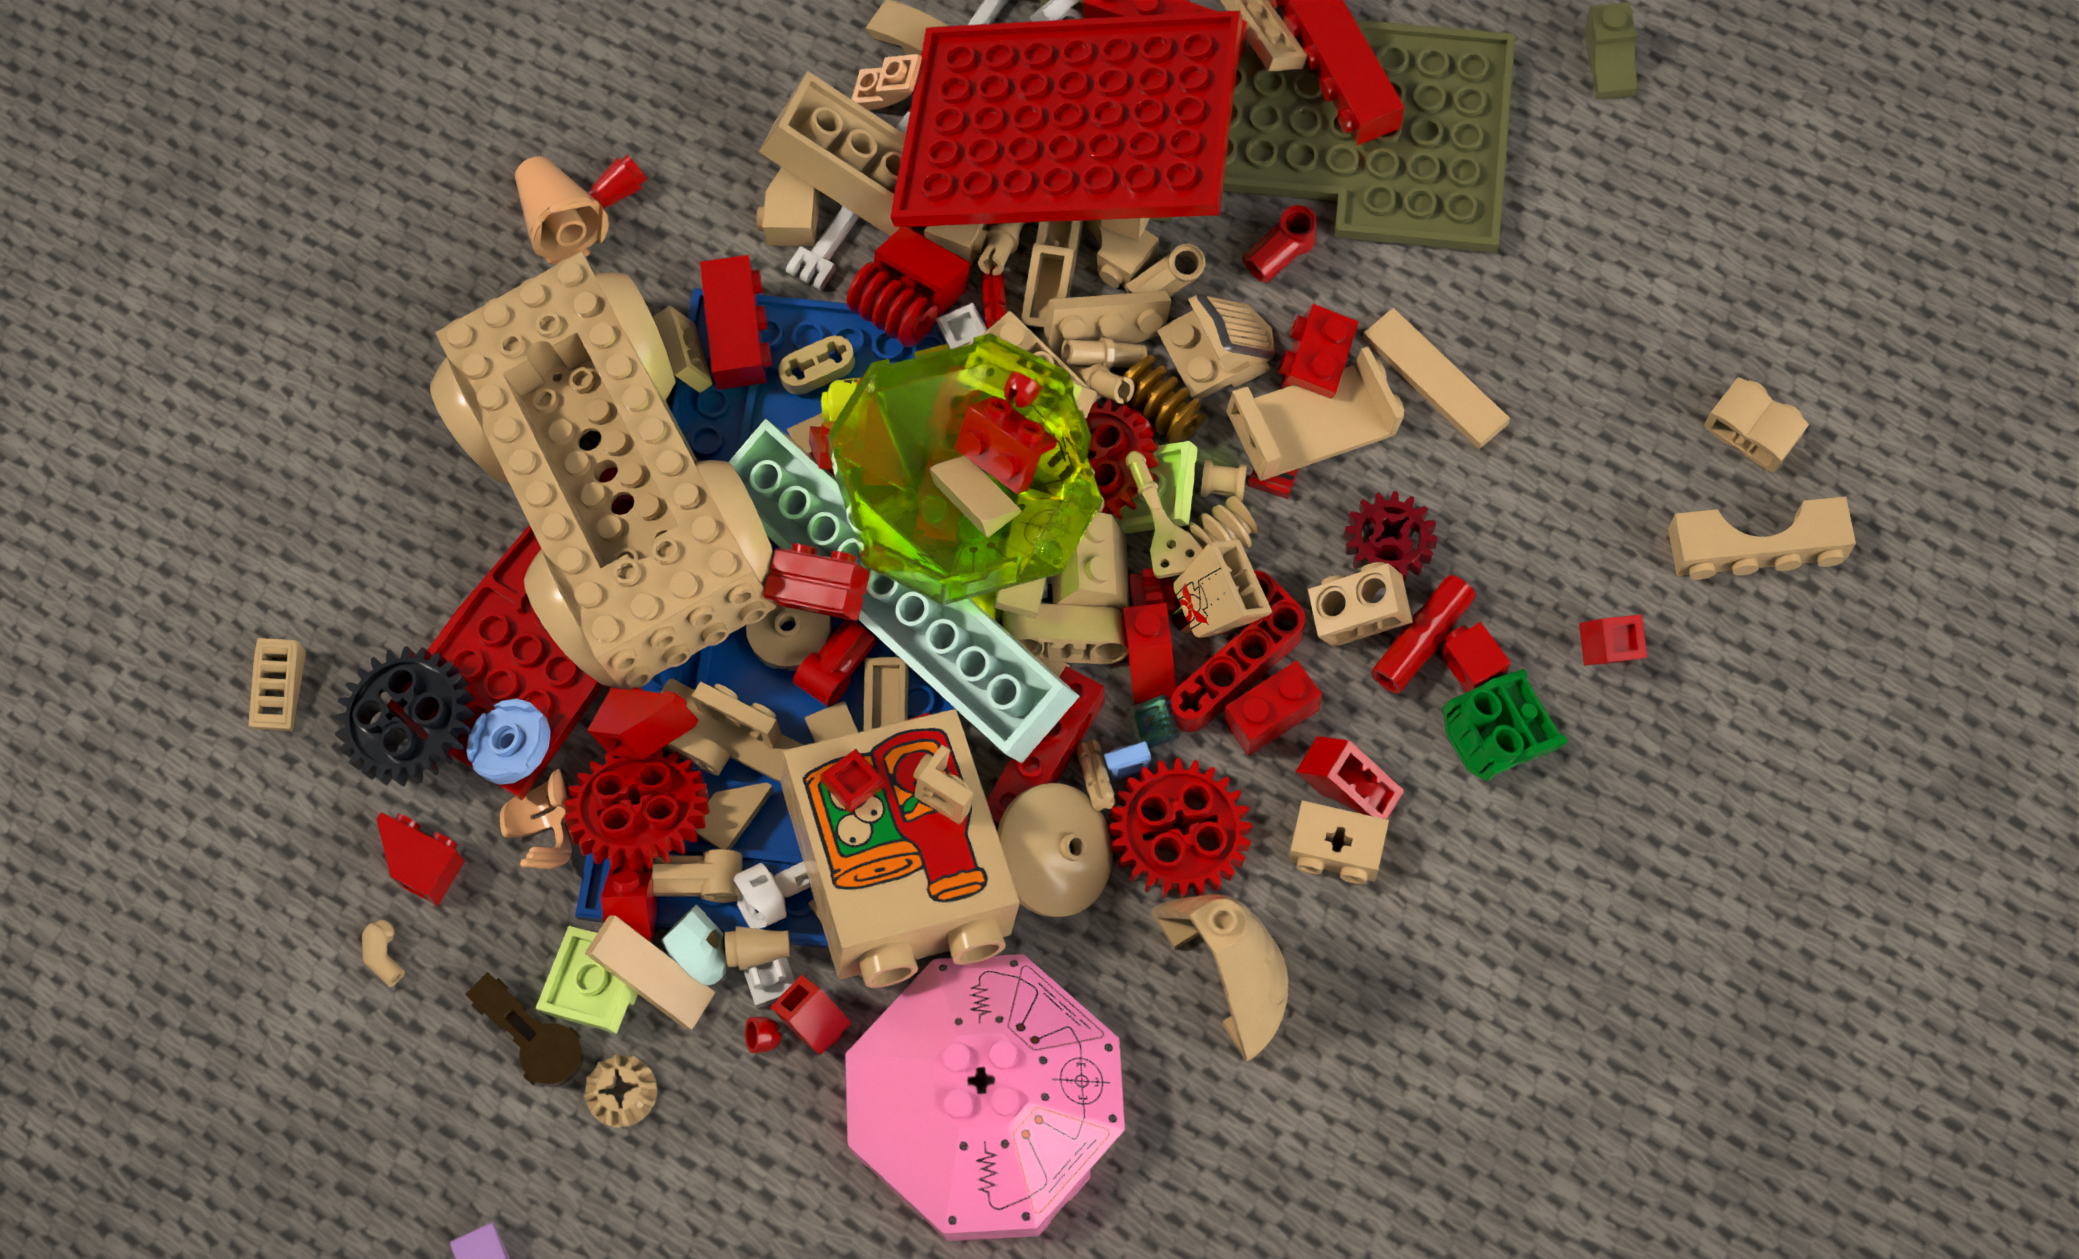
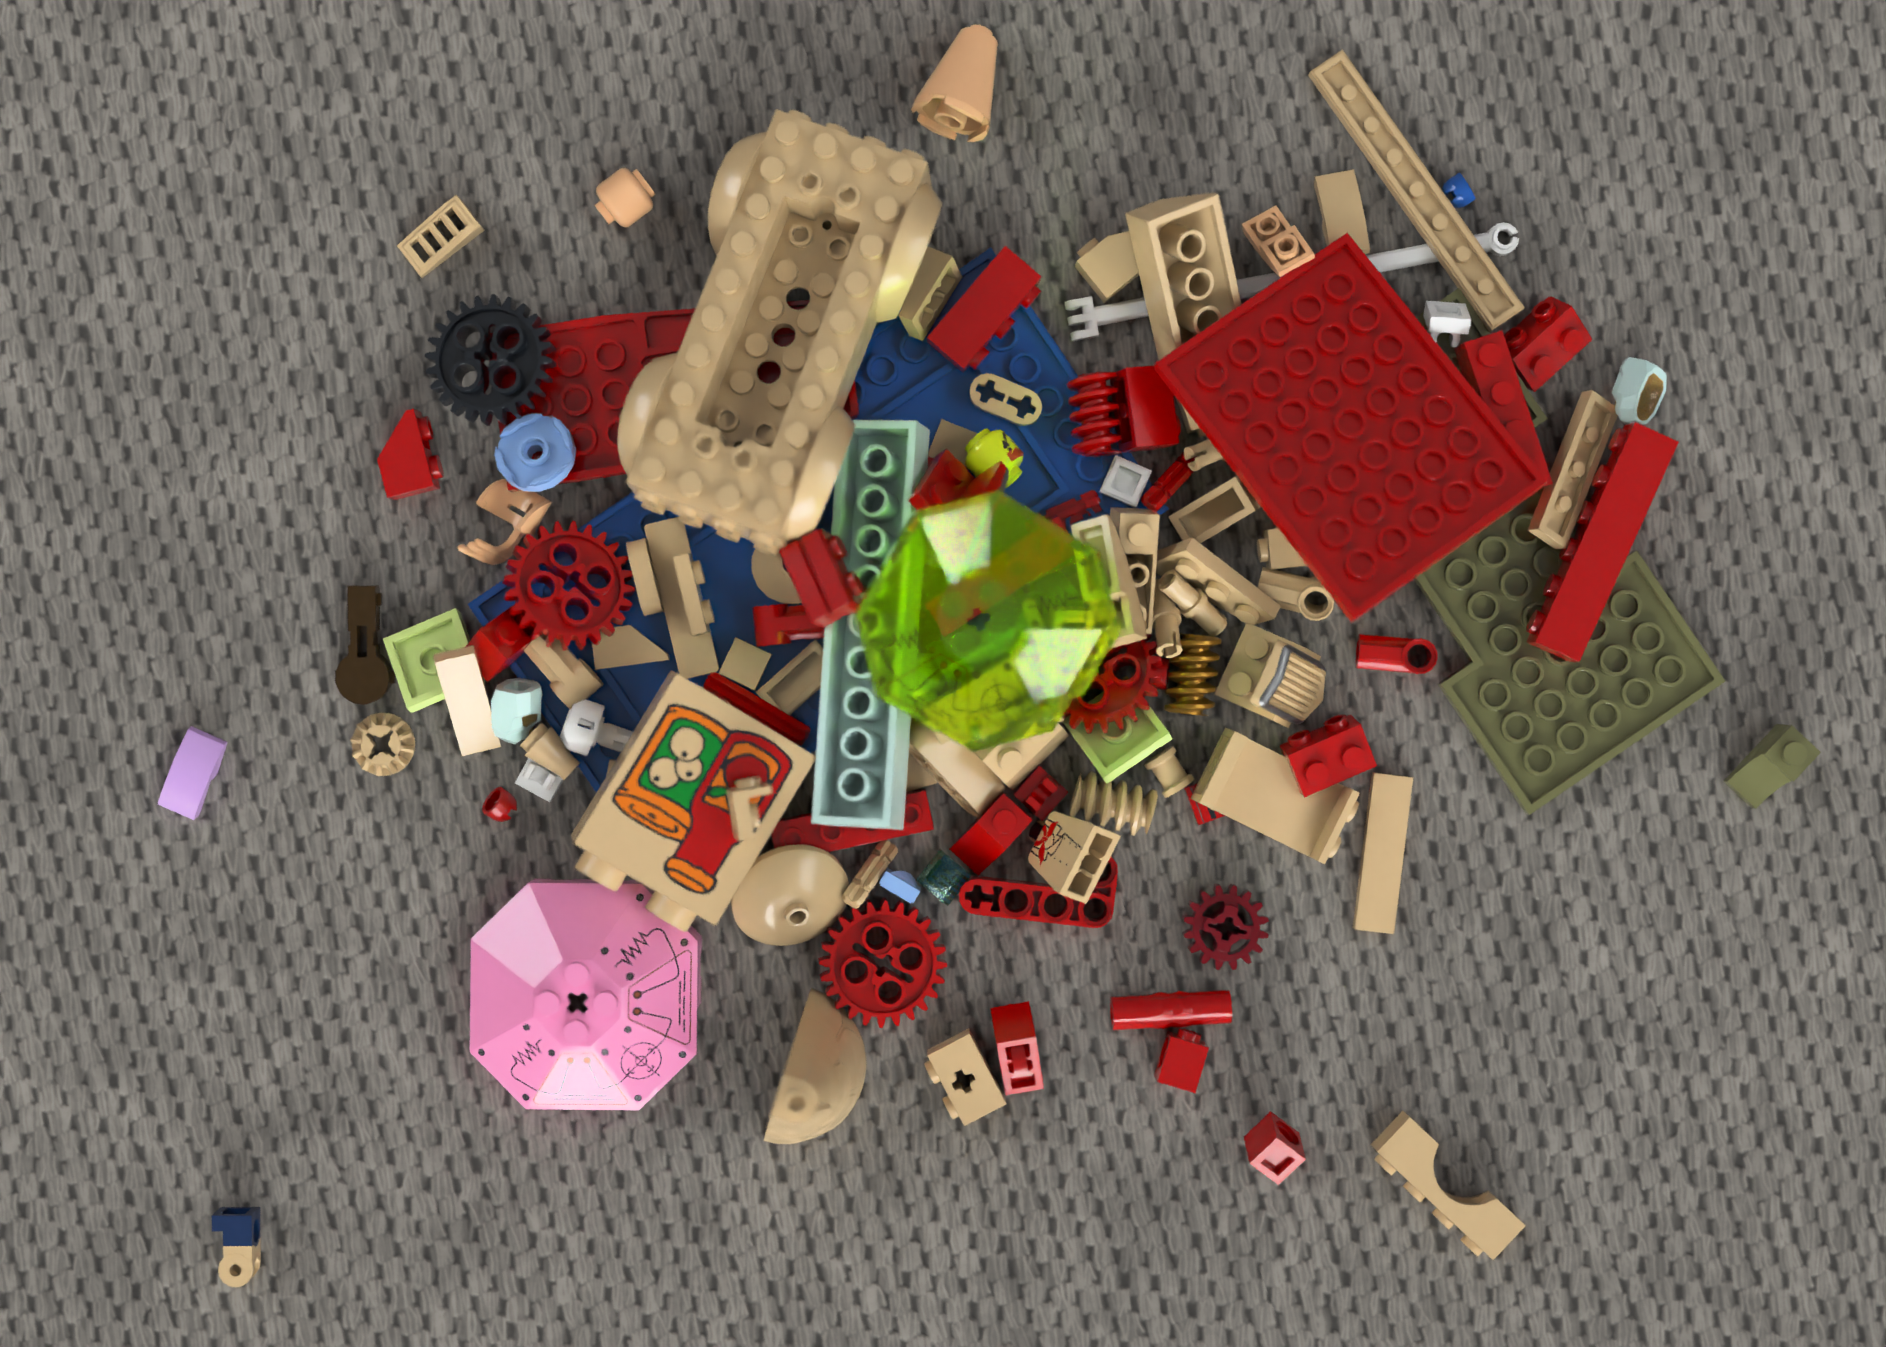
camera: 45 degrees right, 20 degrees up
tan arm [362,920,405,987] -> none
red cone [587,154,648,209] -> none
red slope [587,687,699,760] -> none
red brick [770,975,852,1055] -> none
red tile [820,748,885,813] -> none
tan slope [930,456,1021,538] -> none
red bracket [954,396,1058,495] -> none
red hinge [1003,371,1042,408] -> none
tan piece [1126,451,1203,579] -> none
red brick [1224,660,1322,756] -> none
tan brick [1308,562,1413,647] -> none
green slope [1443,669,1568,781] -> none
tan brick [1703,377,1809,473] -> none
none -> light nougat head [595,168,656,227]

